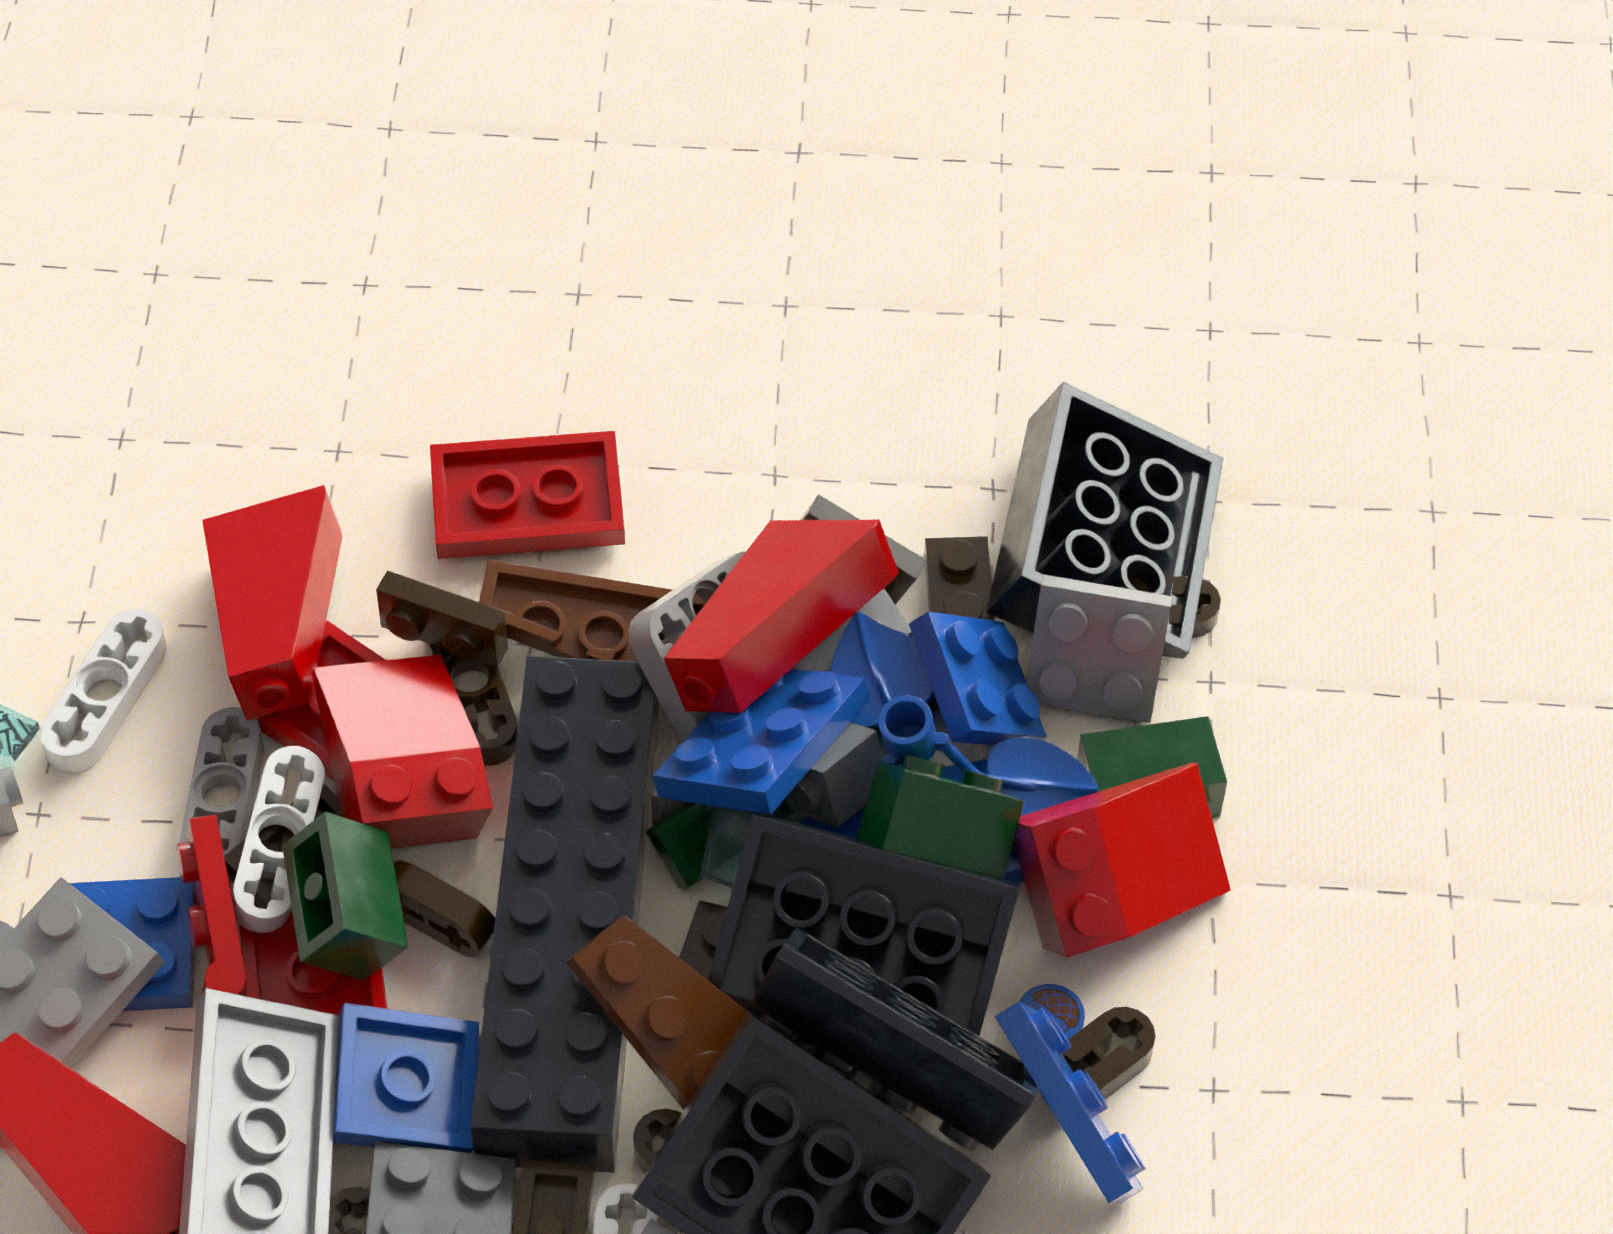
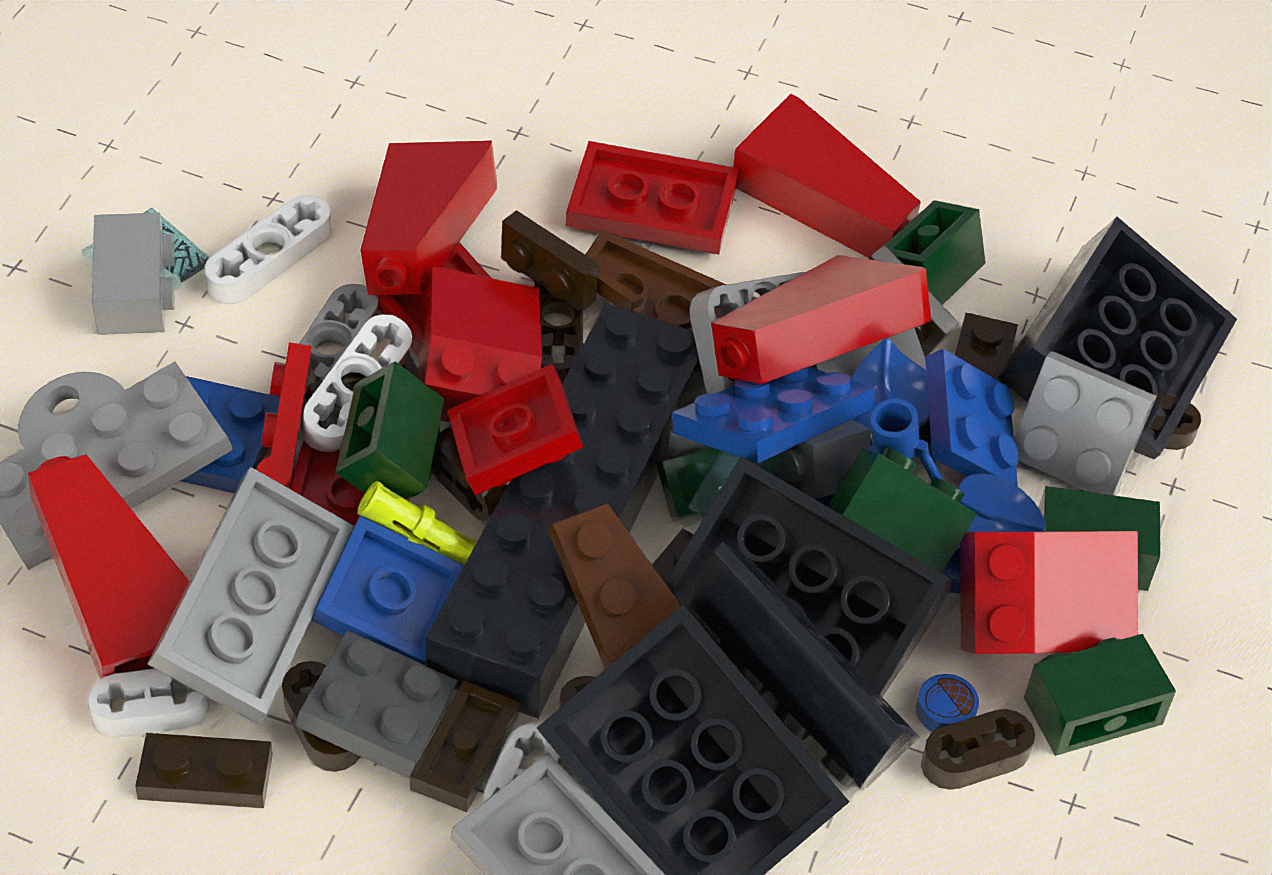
camera: 15 degrees right, 5 degrees down
blue plate [994,1001,1146,1204] -> none
none -> neon yellow pin [357,481,476,565]
none -> red plate [447,364,584,495]
none -> red slope [733,93,921,258]
none -> dark green brick [885,200,986,305]
none -> dark green brick [1024,633,1176,756]

